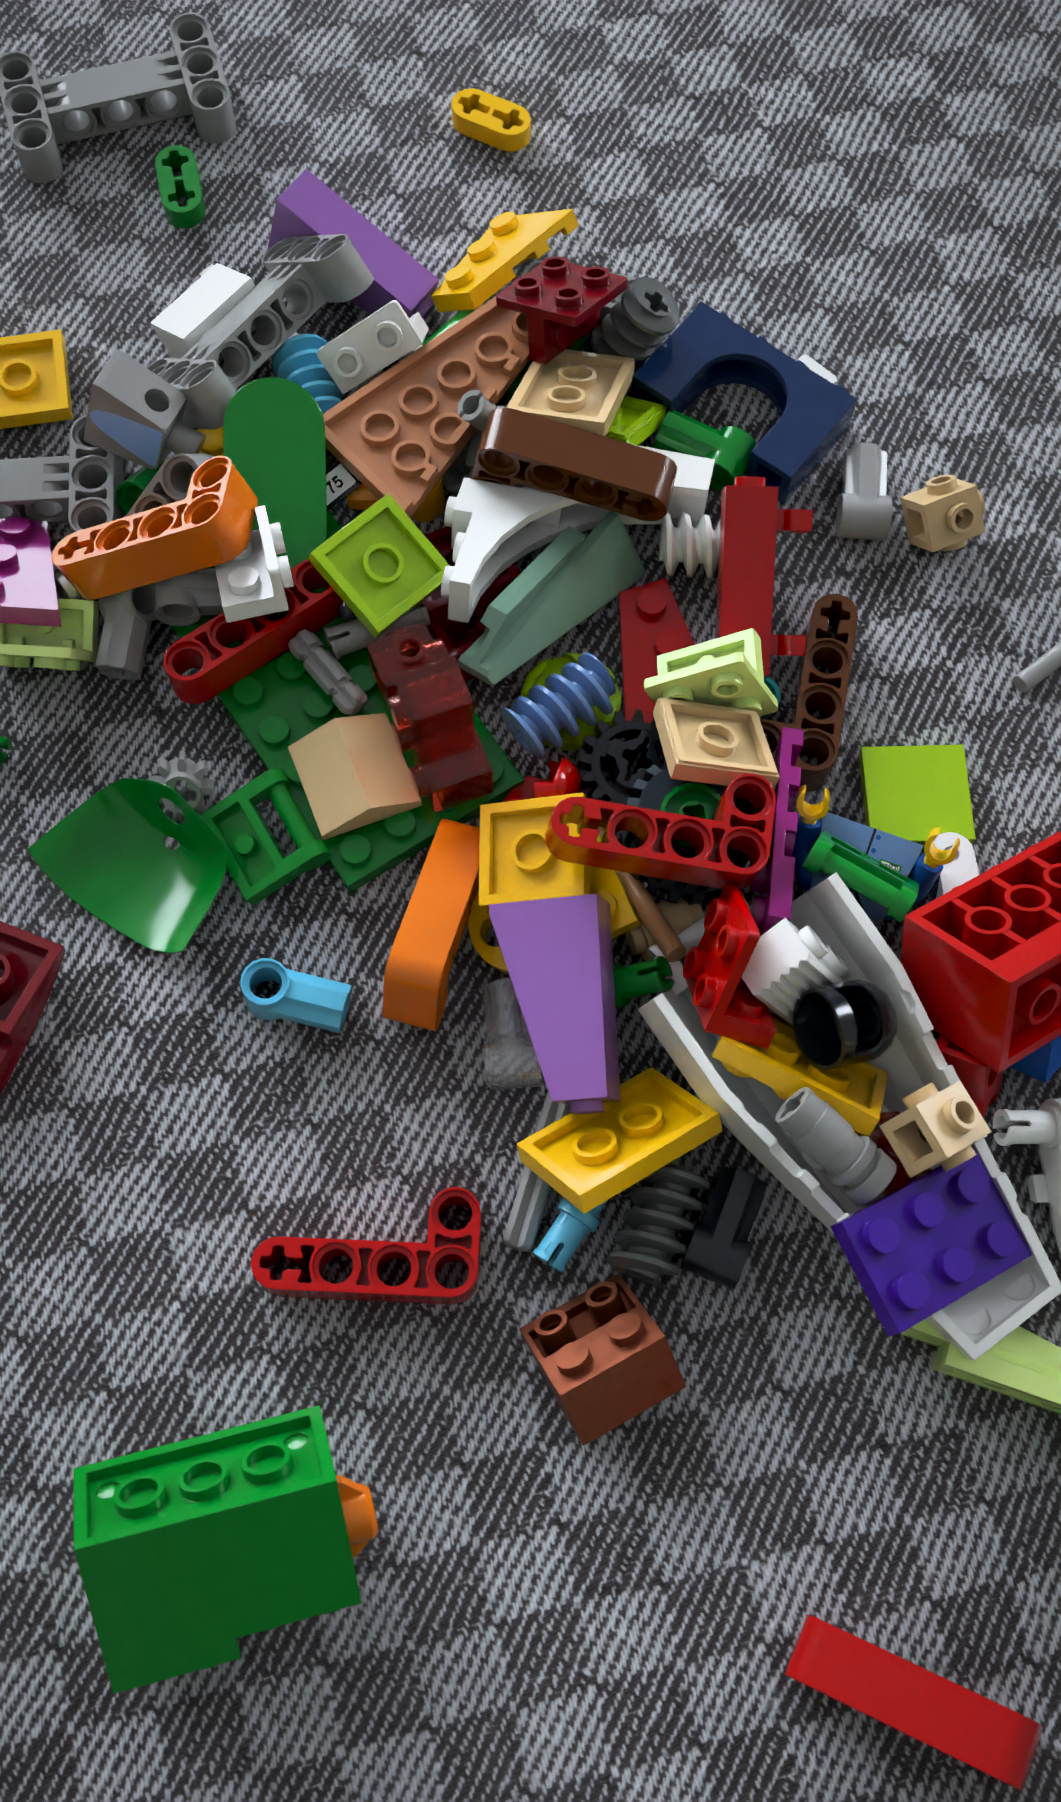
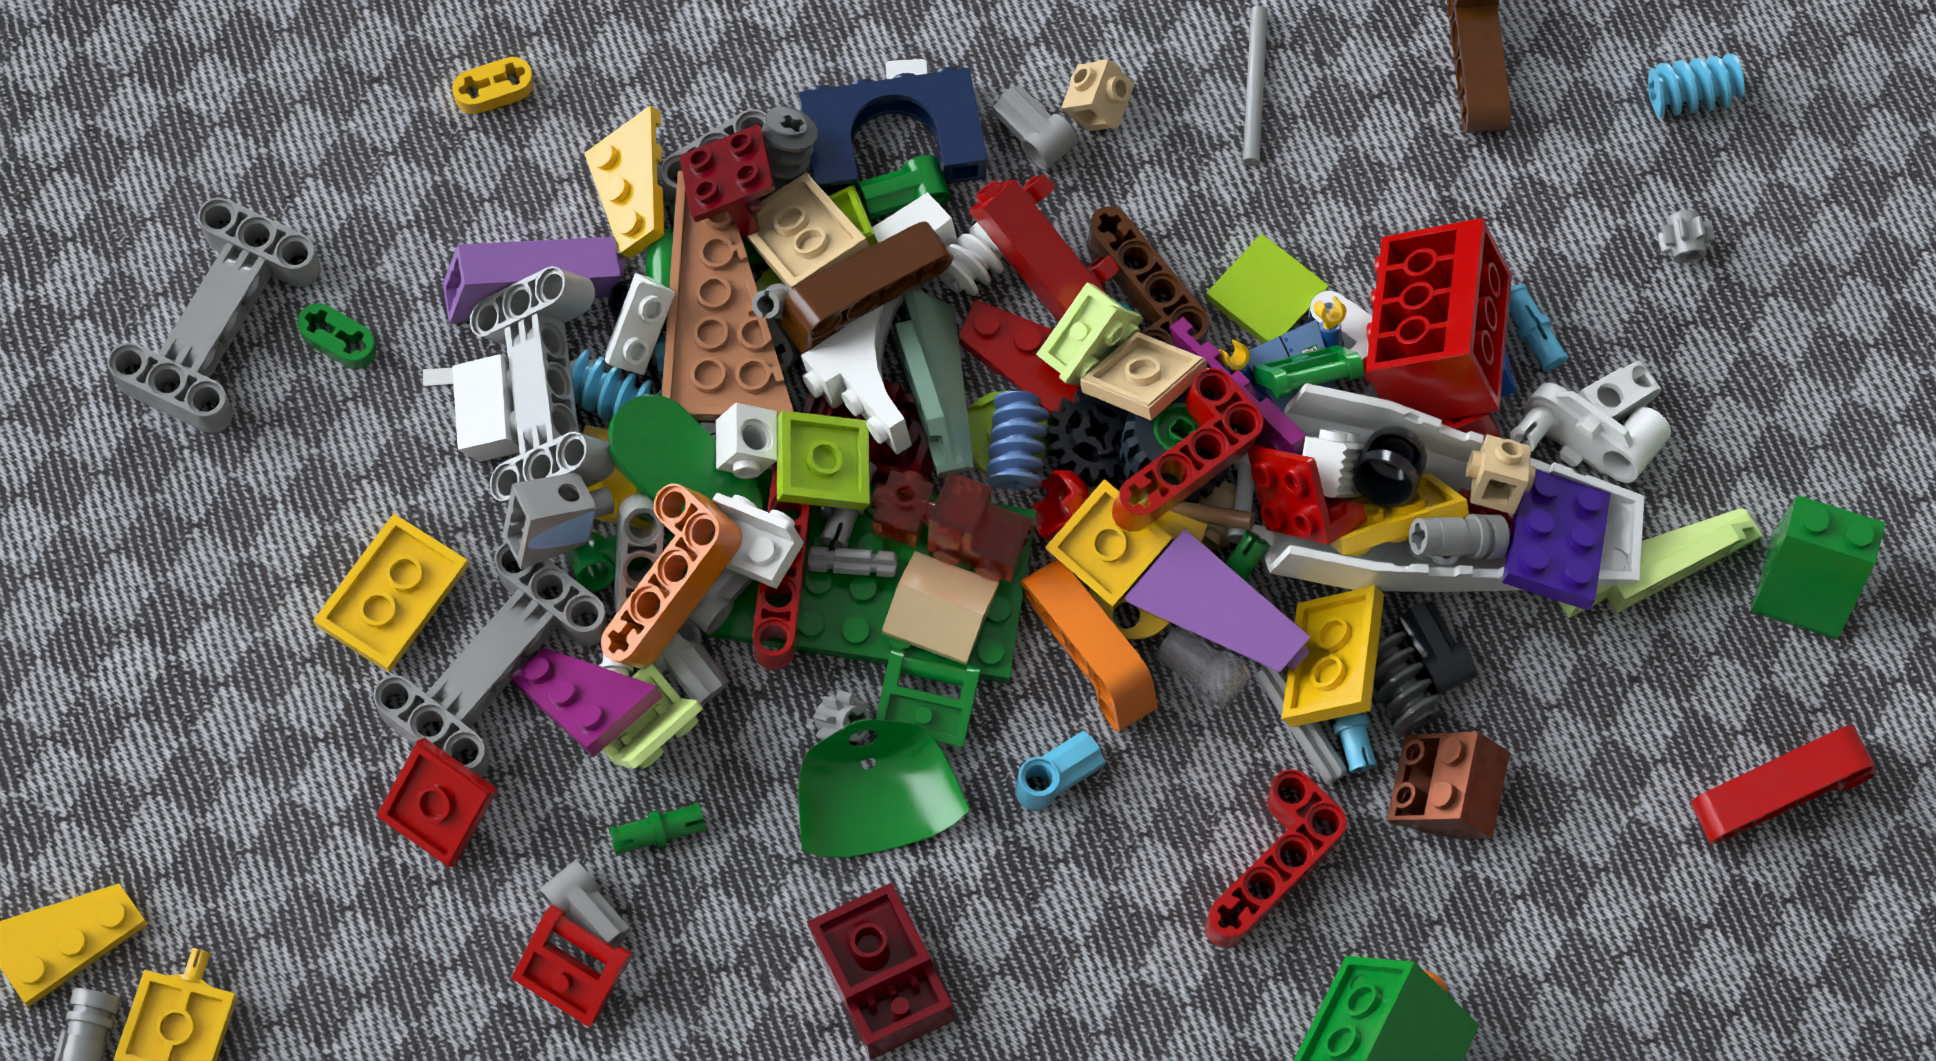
camera: 50 degrees left, 0 degrees up
none -> white brick [716,402,777,479]

